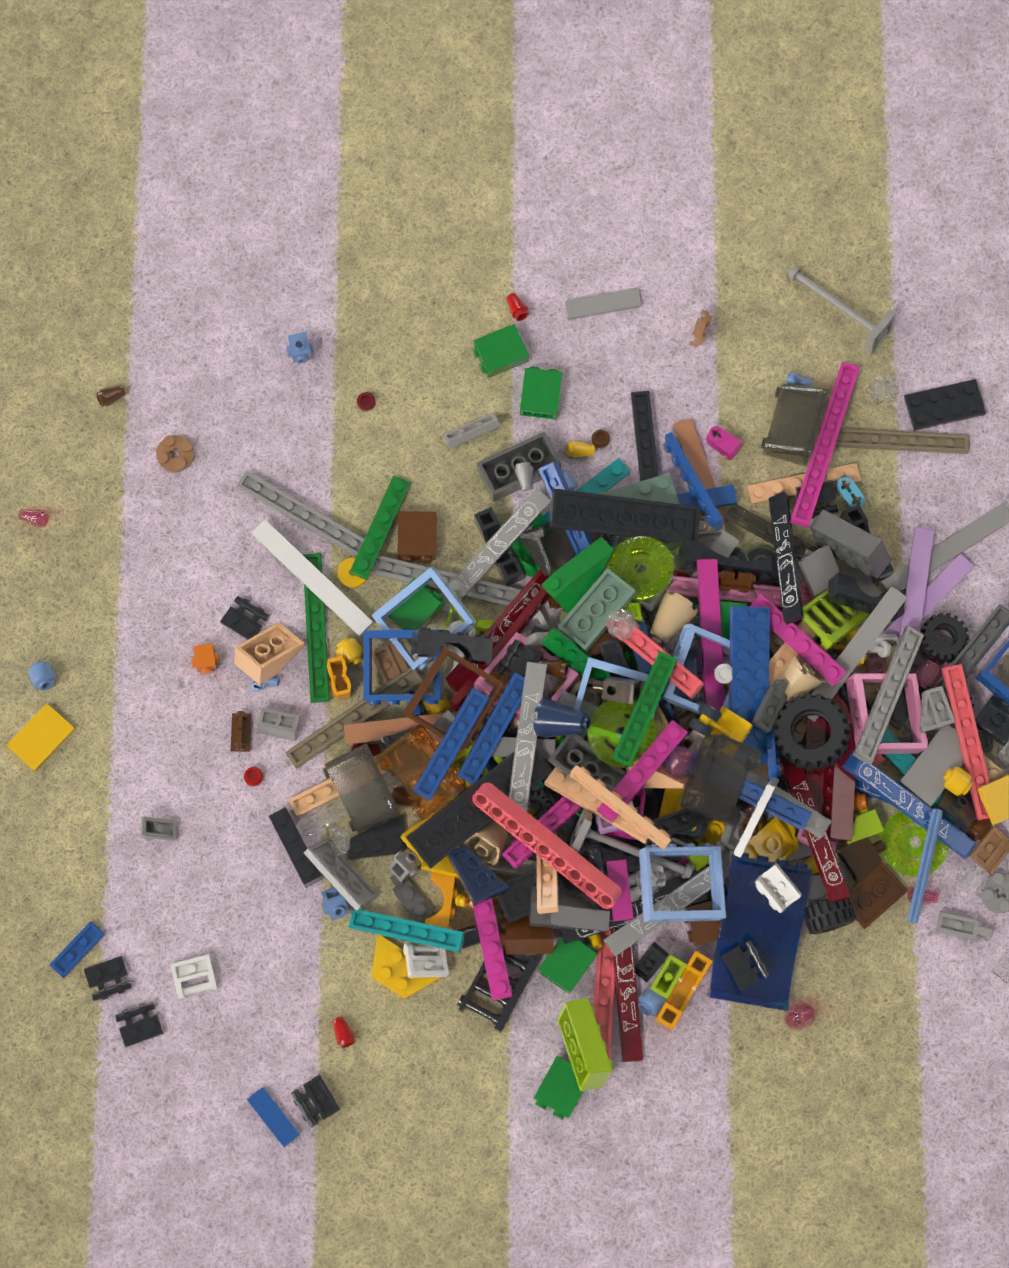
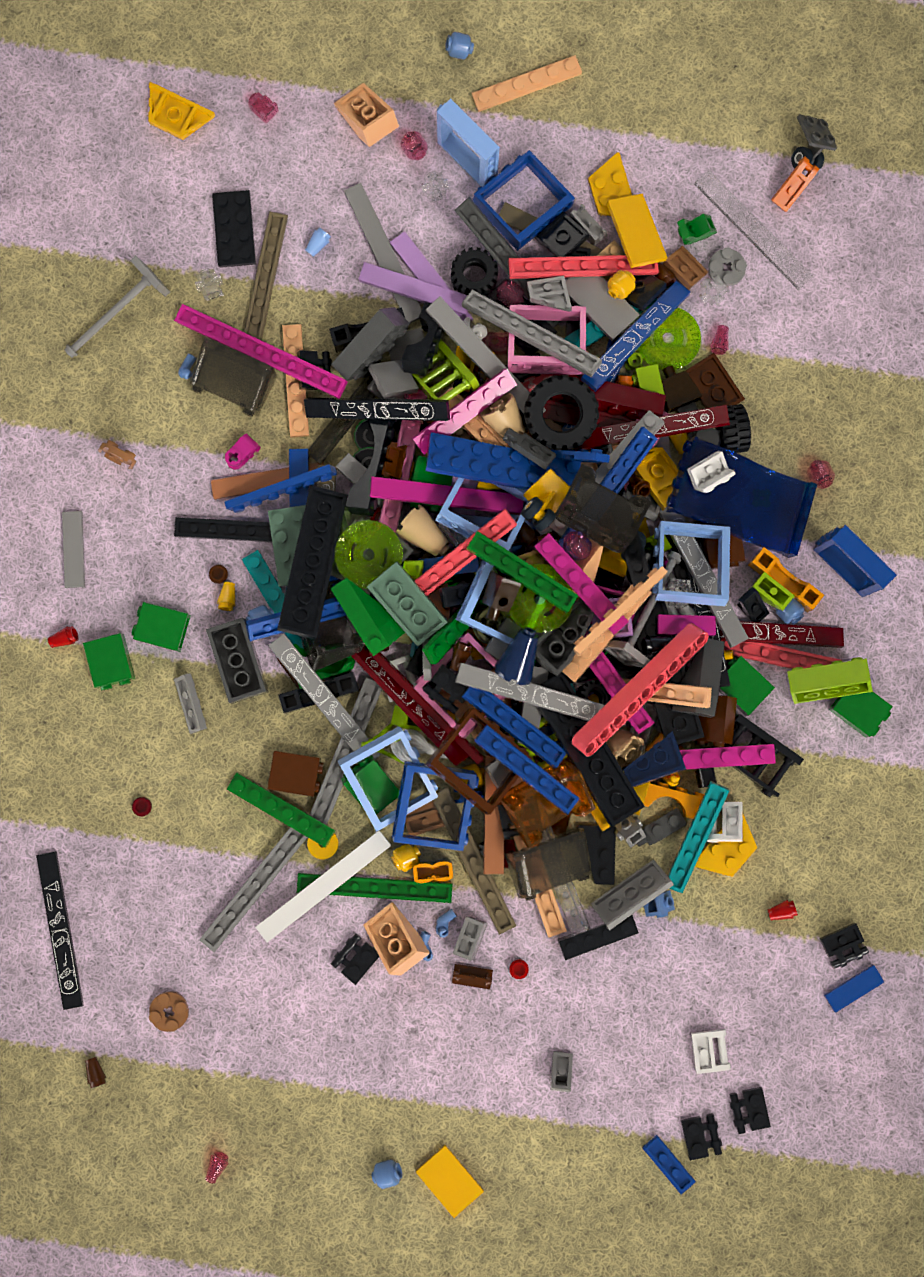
camera: 85 degrees left, 10 degrees up
orange brick [191,643,220,674] -> none
medium blue brick [286,332,314,363] -> none
clear bracket [329,822,351,857] -> none
black arch [411,627,493,665] -> none
light grey cone [515,462,533,491] -> none
clear brick [605,609,640,641] -> none
white plate [714,664,732,684] -> none
black plate [721,939,770,991] -> none
tile [734,777,779,857] -> none
medium azure beam [836,477,865,507] -> none
medium blue axle [907,808,943,924] -> none
light grey hinge [936,912,993,941] -> none
none -> black tile [36,851,84,1010]
none -> light blue cone [305,227,331,257]
none -> medium blue arm [436,909,457,938]
none -> lime plate [625,352,644,371]
none -> blue window [813,525,897,597]

